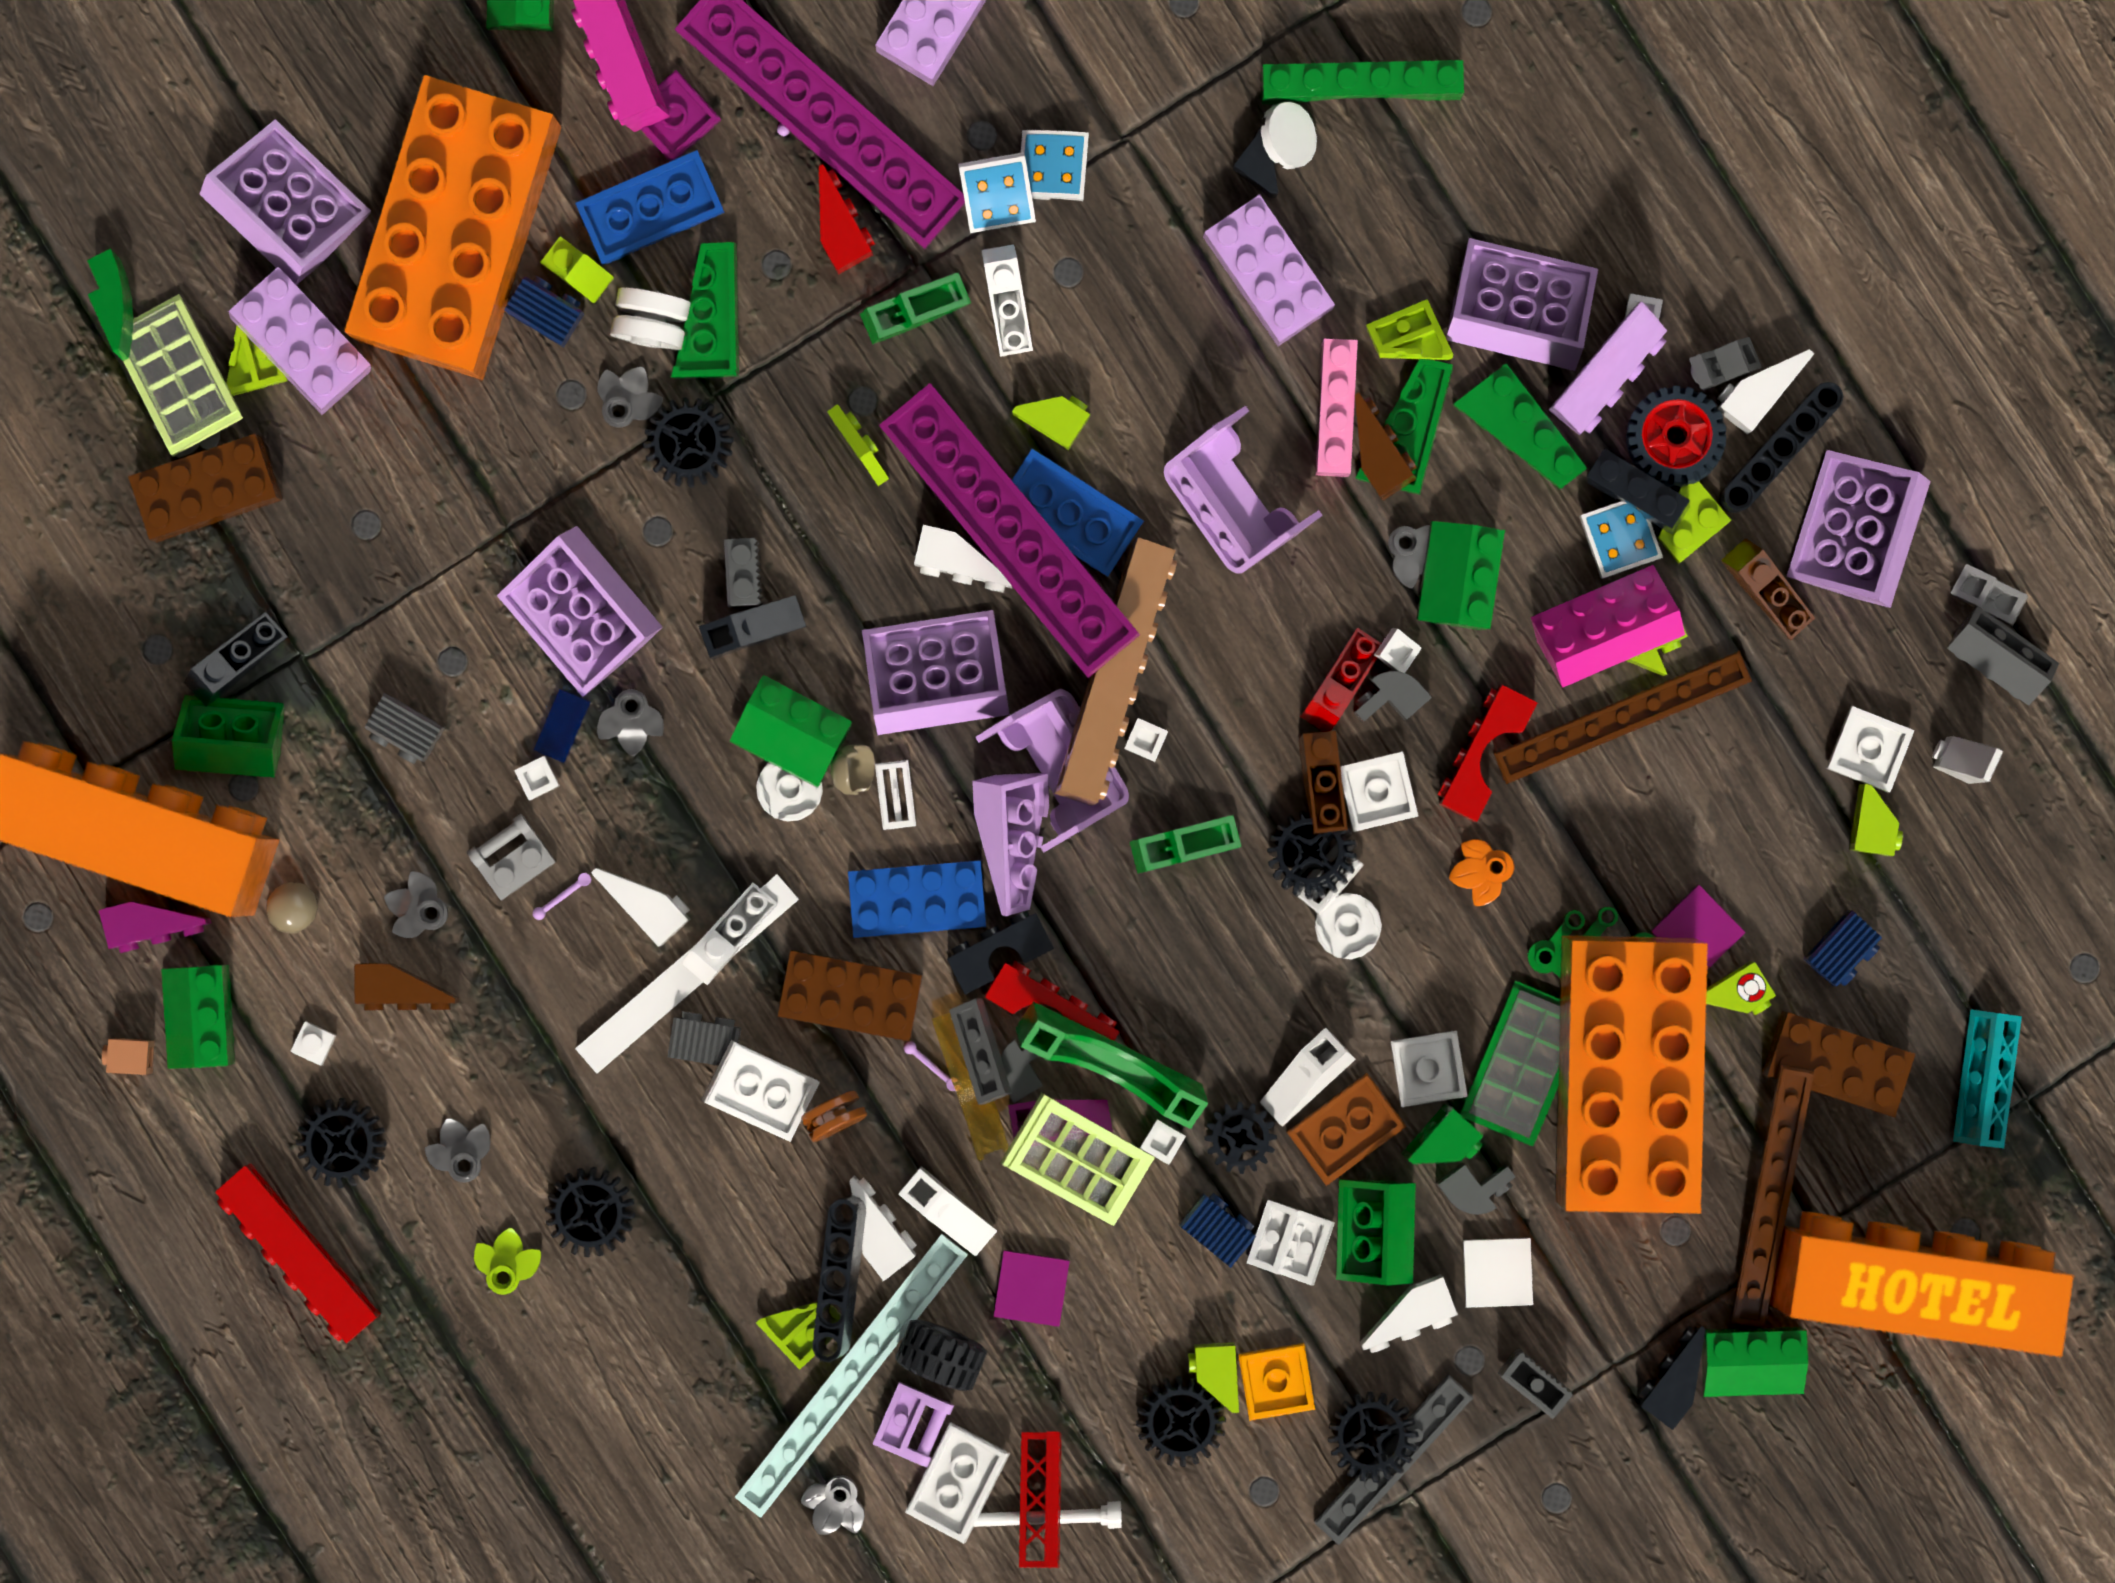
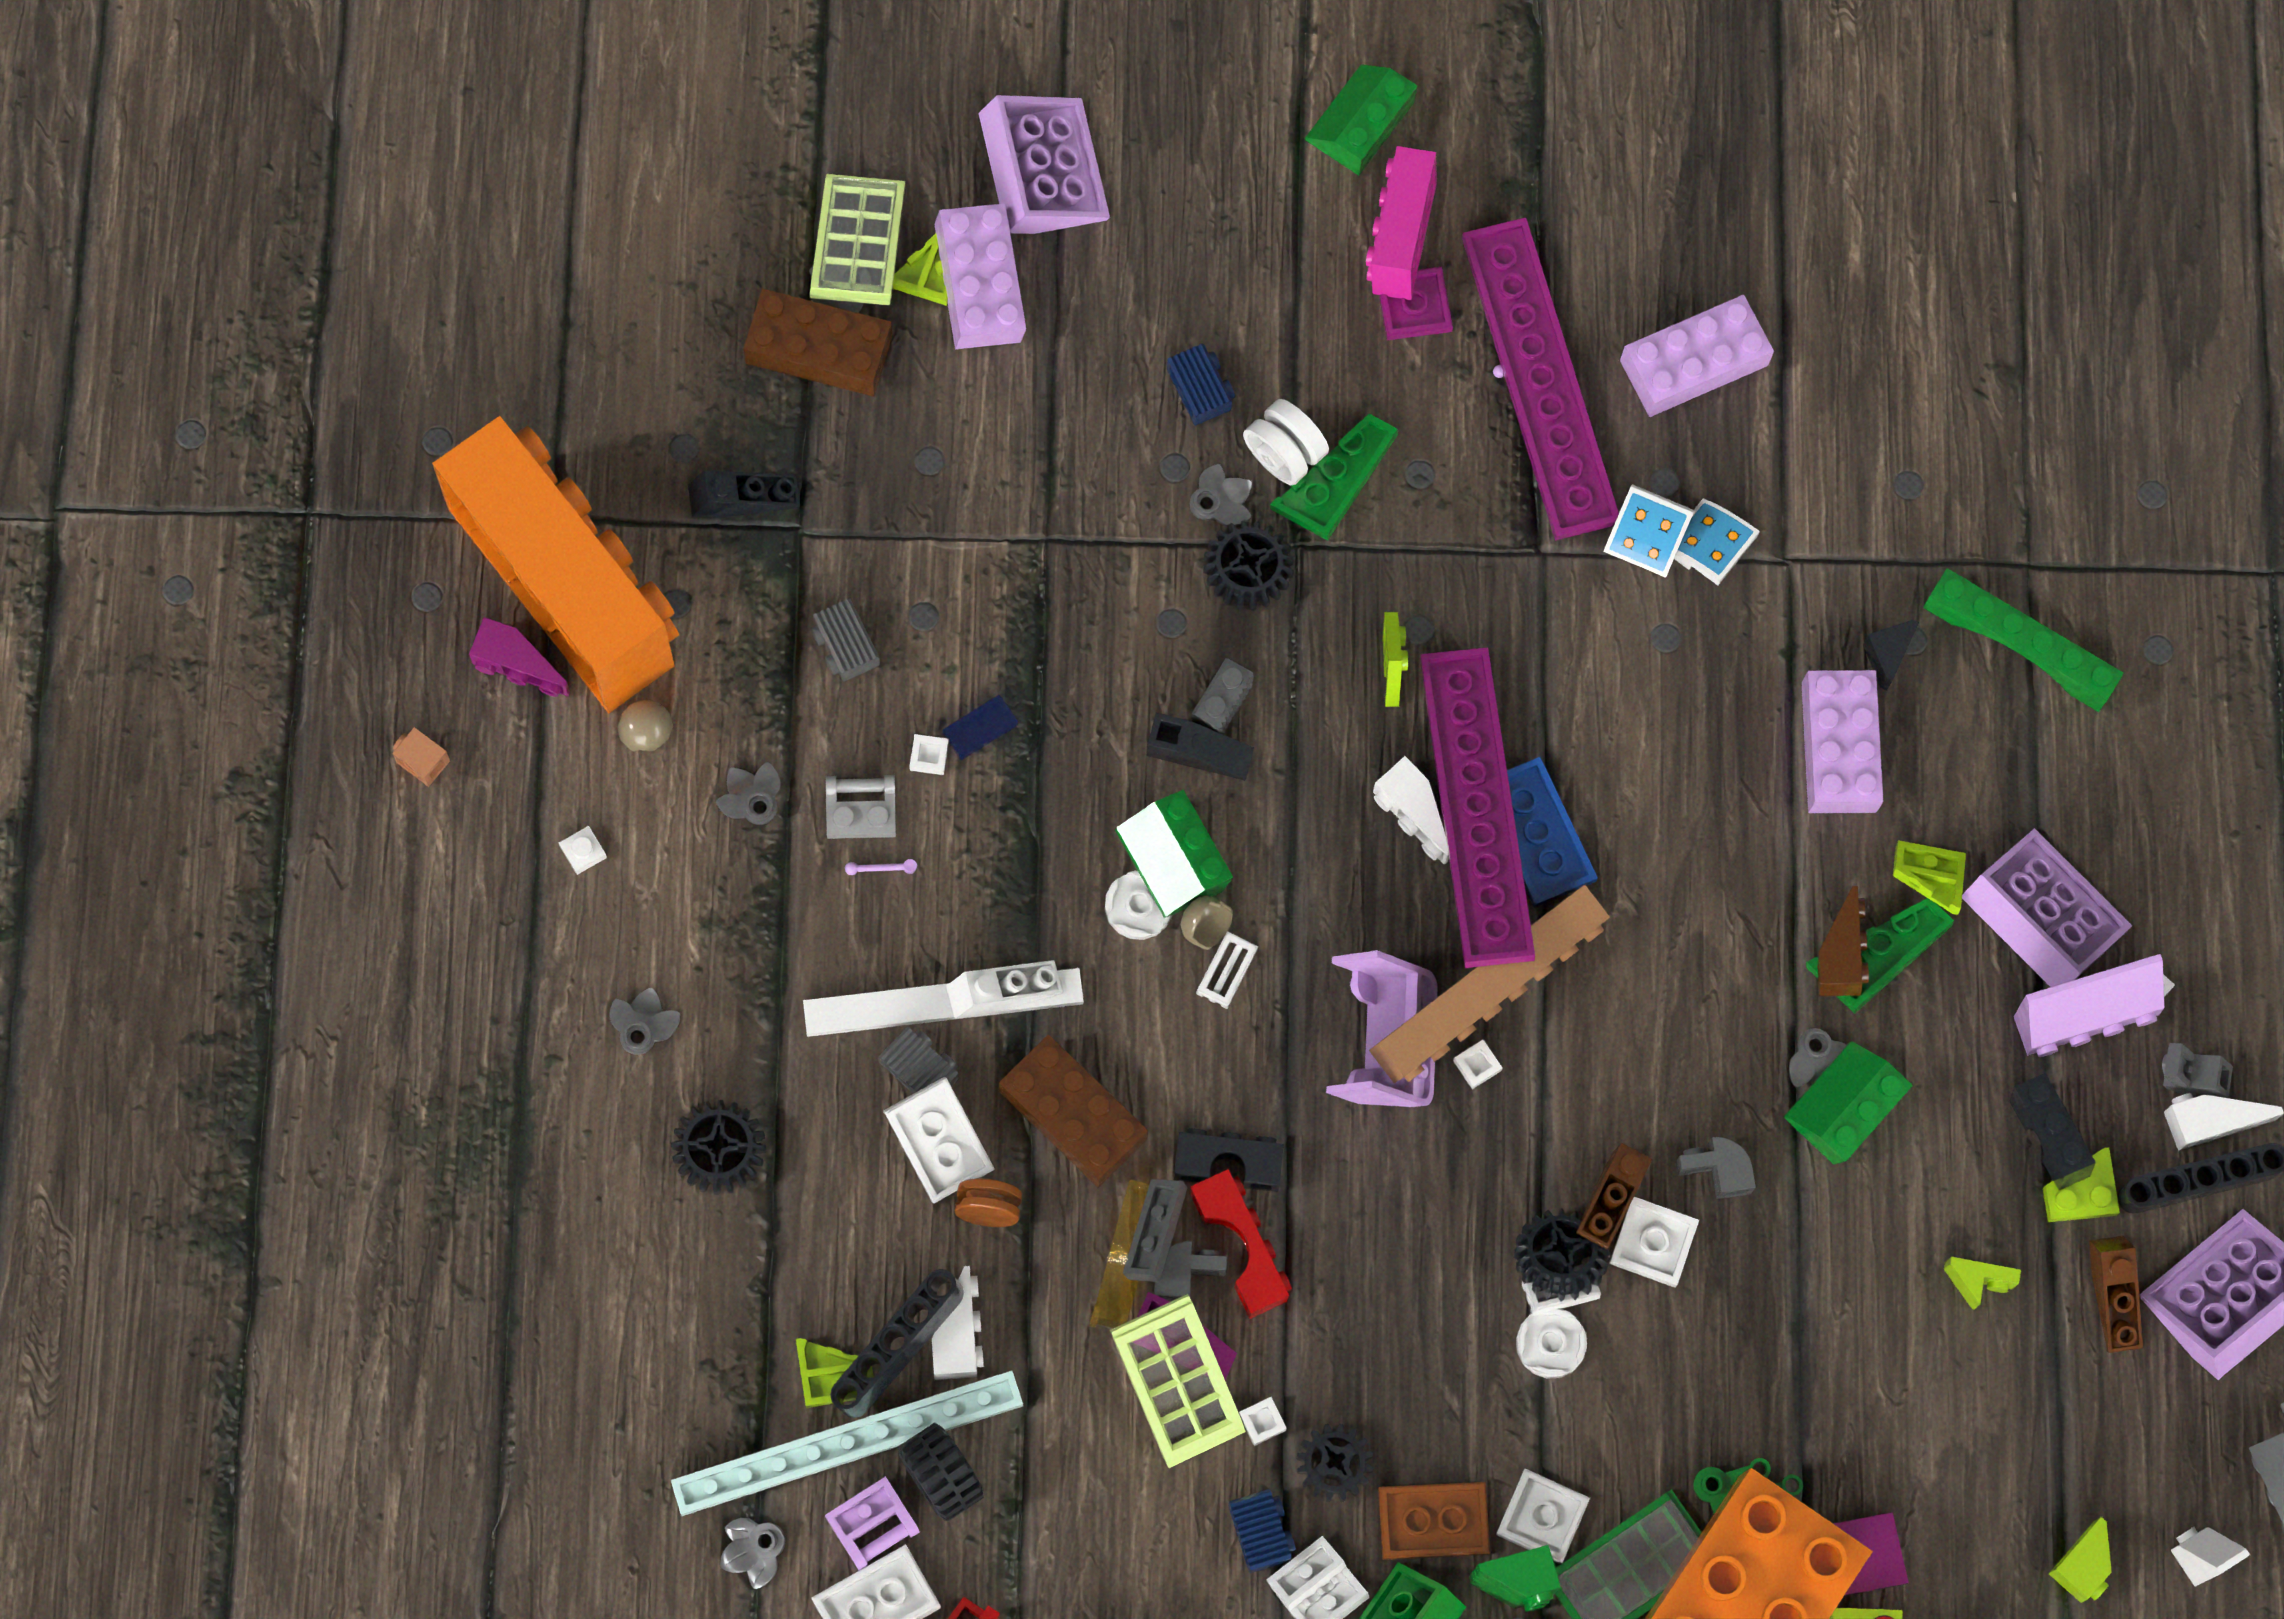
camera: 30 degrees right, 15 degrees down
green slope [87,248,134,361] -> none
green slope [161,964,235,1069] -> none
green slope [172,695,284,778] -> none
red brick [215,1163,381,1344] -> none
black gear [296,1098,387,1188] -> none
orange brick [344,75,562,380] -> none
reddish brown slope [354,963,459,1010] -> none
lime plate [474,1228,541,1295] -> none
lavender slope [497,526,663,697] -> none
lime slope [540,236,614,304] -> none
blue plate [575,150,725,266] -> none
white slope [591,868,691,947] -> none
flat silver plate [597,689,664,756] -> none
red slope [819,164,875,275] -> none
blue plate [848,860,986,938] -> none
green slope [860,272,971,345] -> none
lavender slope [862,610,1010,735] -> none
white slope [899,1166,997,1256] -> none
lavender hinge [903,1041,960,1091] -> none
lavender wedge [972,773,1049,916] -> none
white slope [981,244,1033,356] -> none
magenta tile [994,1250,1070,1327] -> none
lime slope [1012,396,1090,450] -> none
green arch [1016,1002,1208,1129] -> none
green slope [1129,815,1242,874] -> none
lavender windscreen [1164,406,1323,573] -> none
white slope [1260,1028,1356,1127] -> none
white tile [1261,102,1317,169] -> none
red slope [1300,628,1382,732] -> none
bright pink arch [1315,338,1358,477] -> none
white plate [1374,628,1421,673] -> none
red arch [1437,685,1538,822] -> none
orange plate [1449,839,1515,906] -> none
green wing [1453,364,1587,489] -> none
reddish brown tile [1493,651,1752,784] -> none
dark pink brick [1531,565,1685,688] -> none
dark azure slope [1579,501,1663,579] -> none
wheel [1626,386,1726,487] -> none
white plate [1826,706,1915,793] -> none

